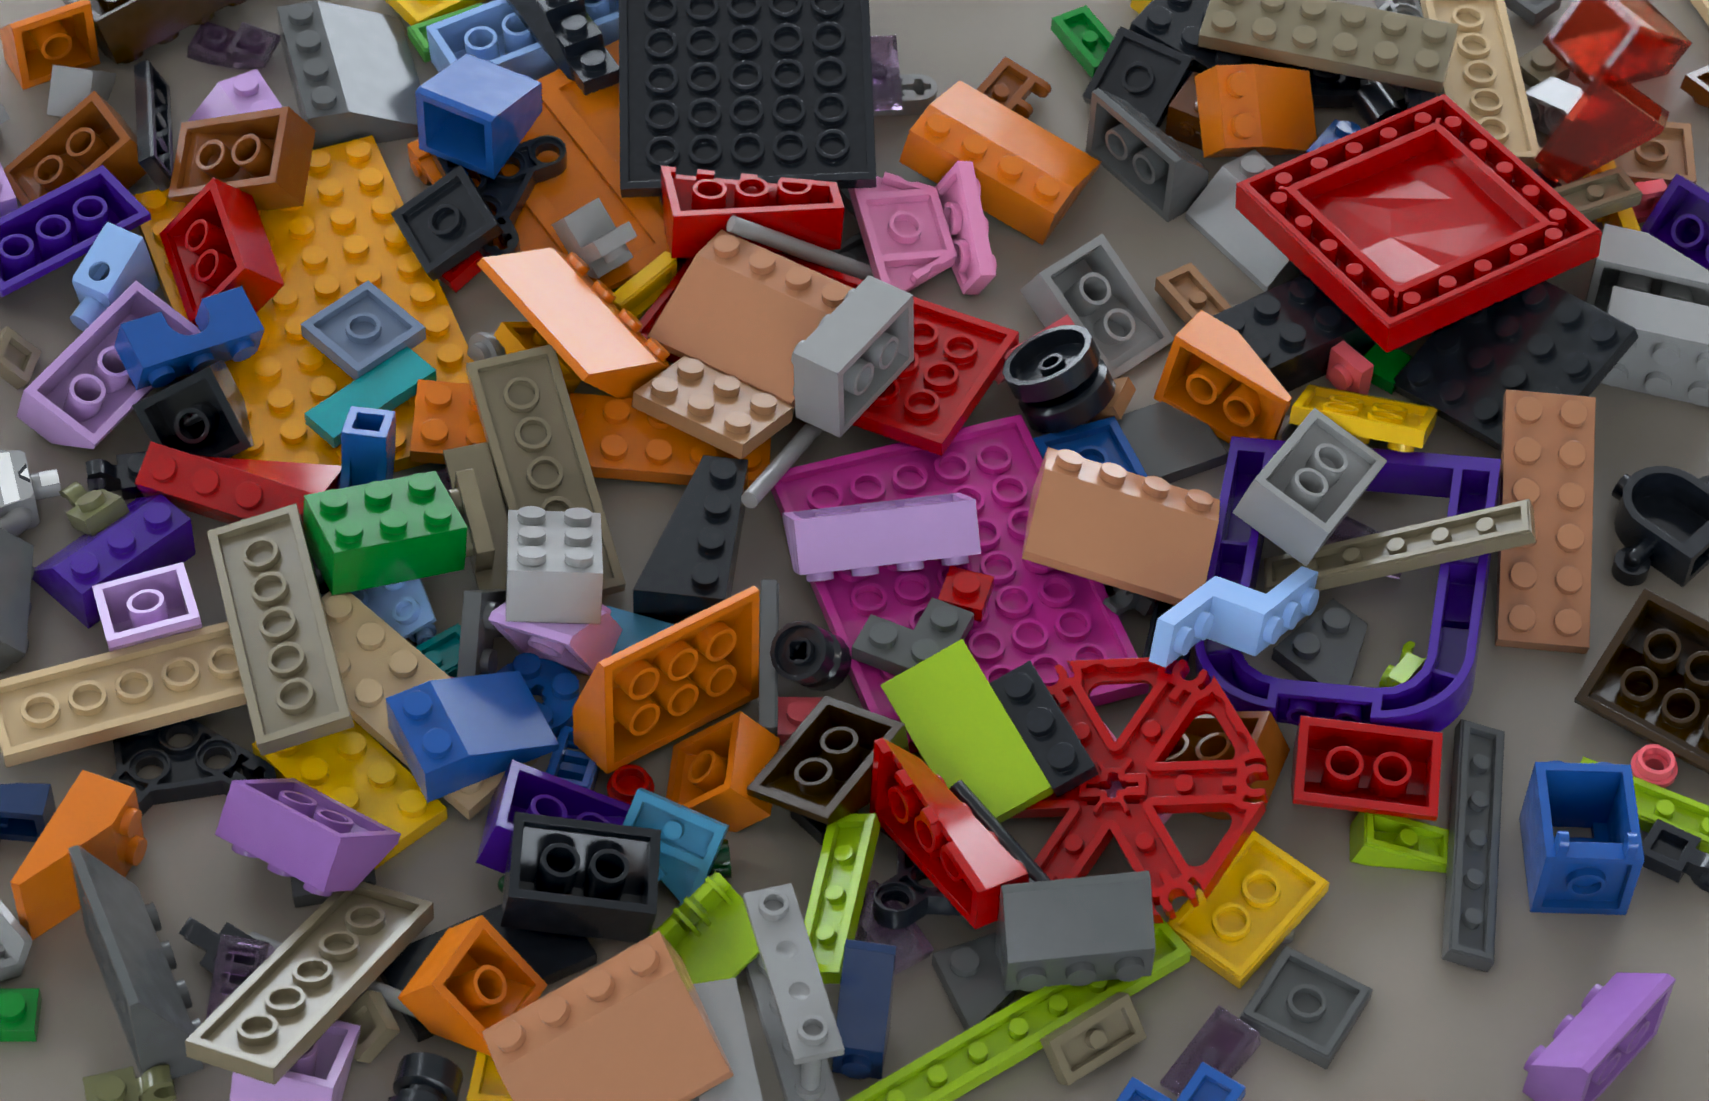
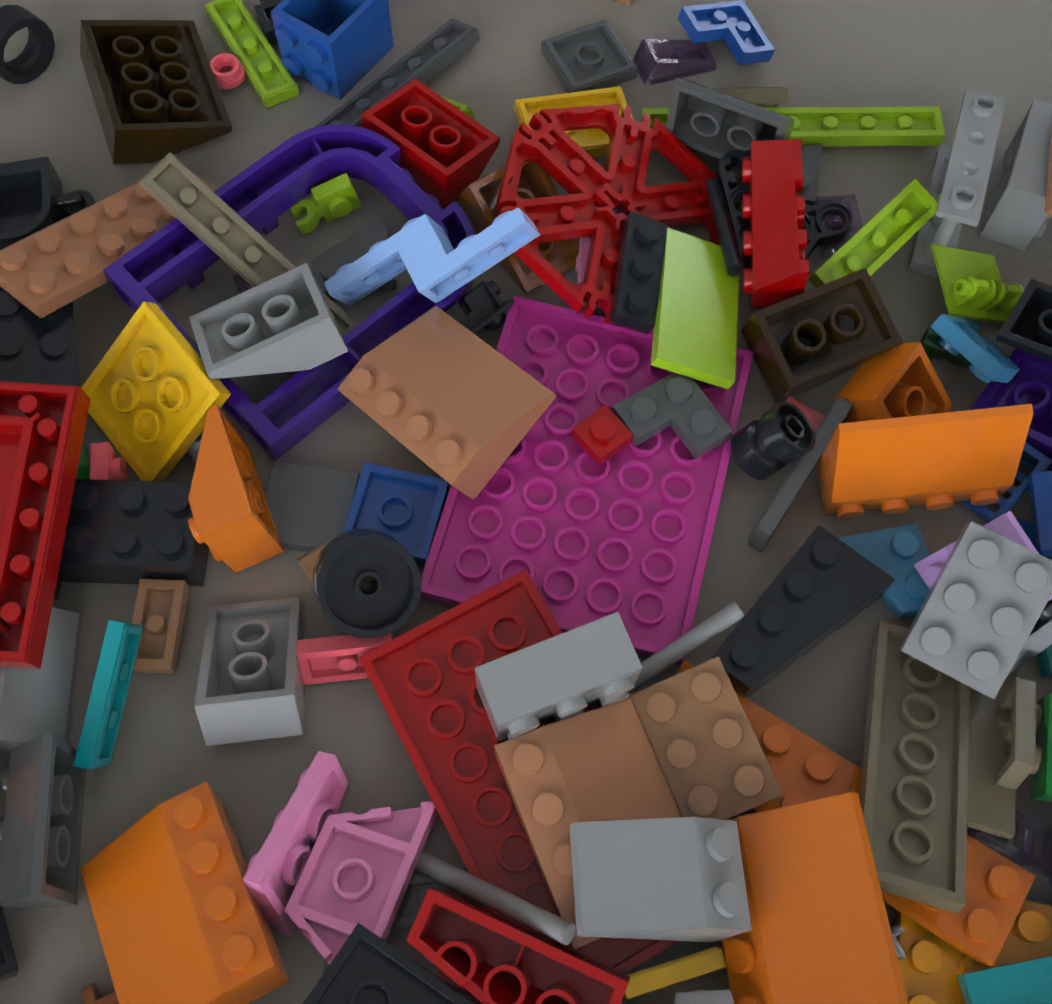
camera: 145 degrees left, 15 degrees up
lavender slope [782,492,981,582] -> none
dark blue slope [832,939,897,1080] -> none
none -> teal tile [73,620,143,770]
none -> light grey slope [569,817,752,942]

